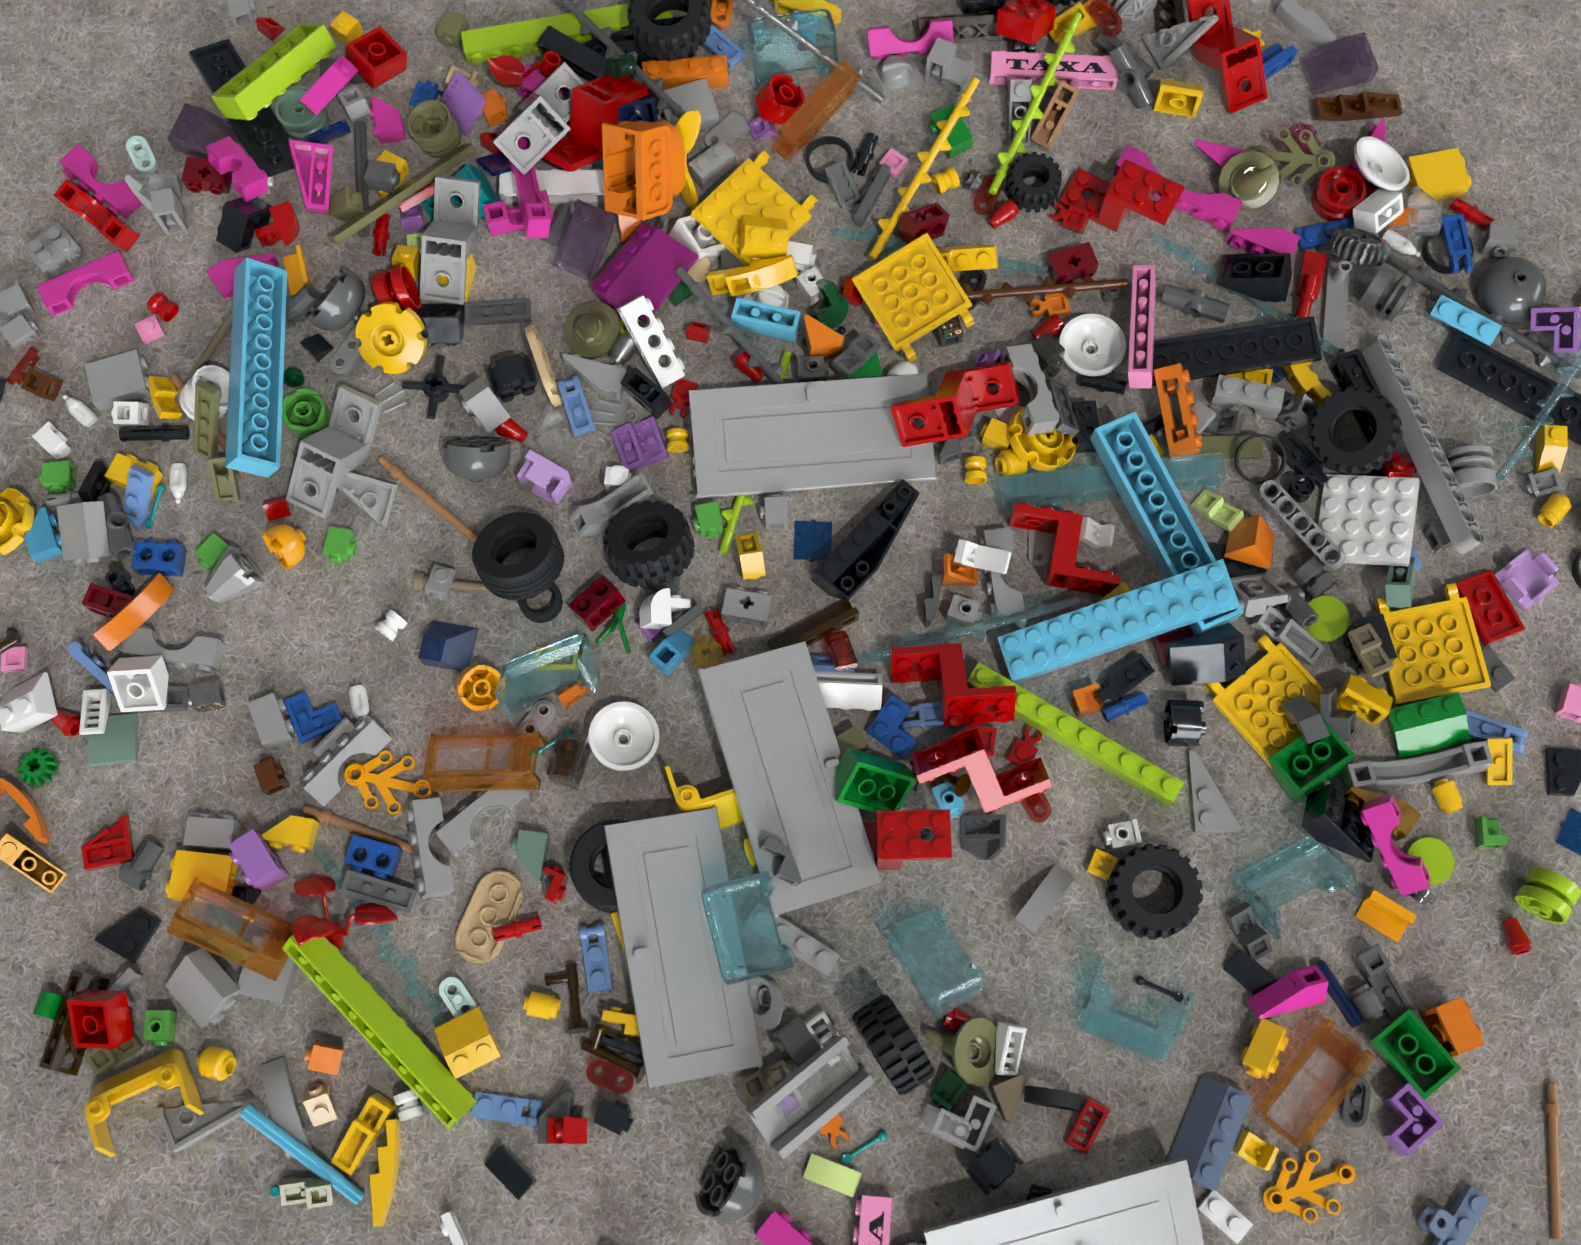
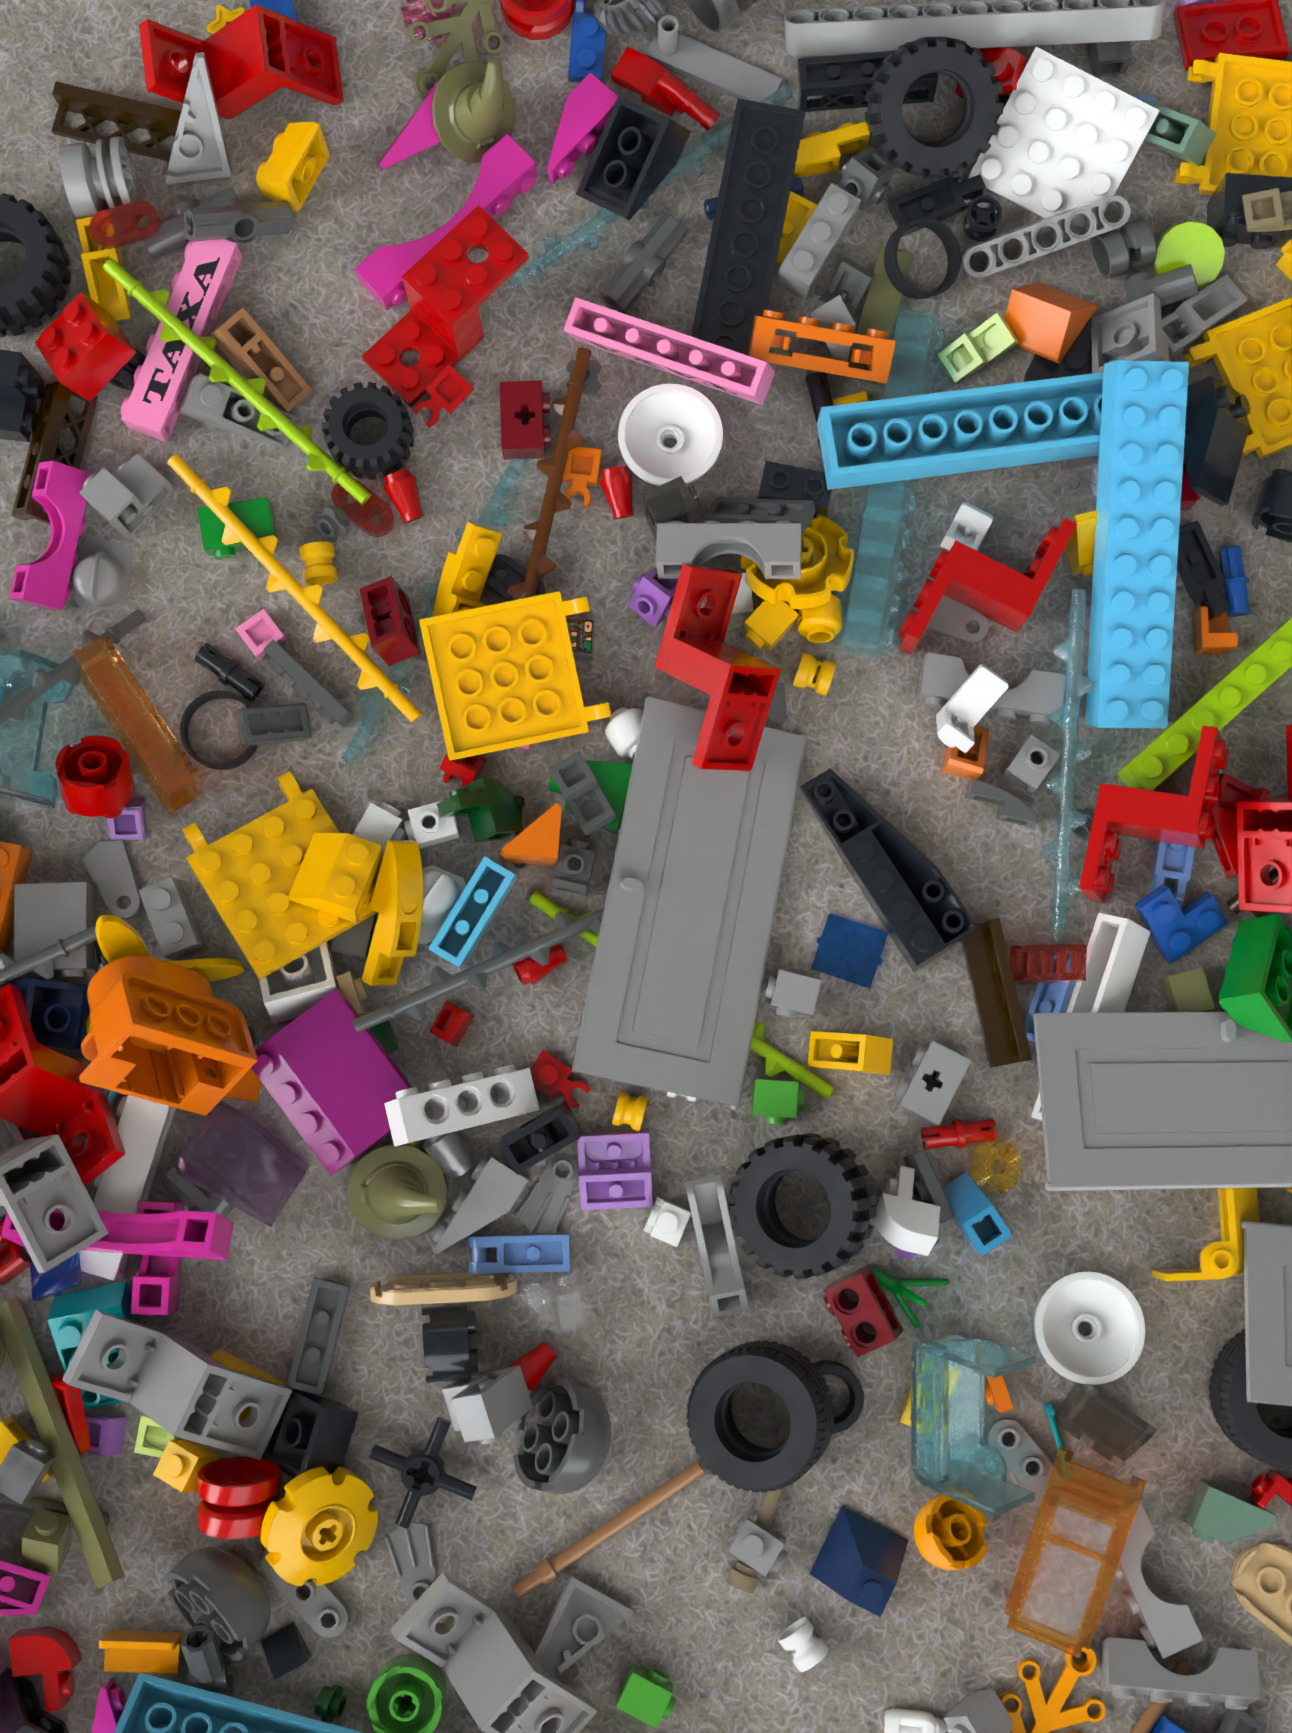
camera: 75 degrees left, 10 degrees up
red pin [372,213,390,257] -> none
lavender panel [517,450,573,505] -> none
red plate [1006,726,1042,766] -> none
black pin [1080,375,1127,395] -> none

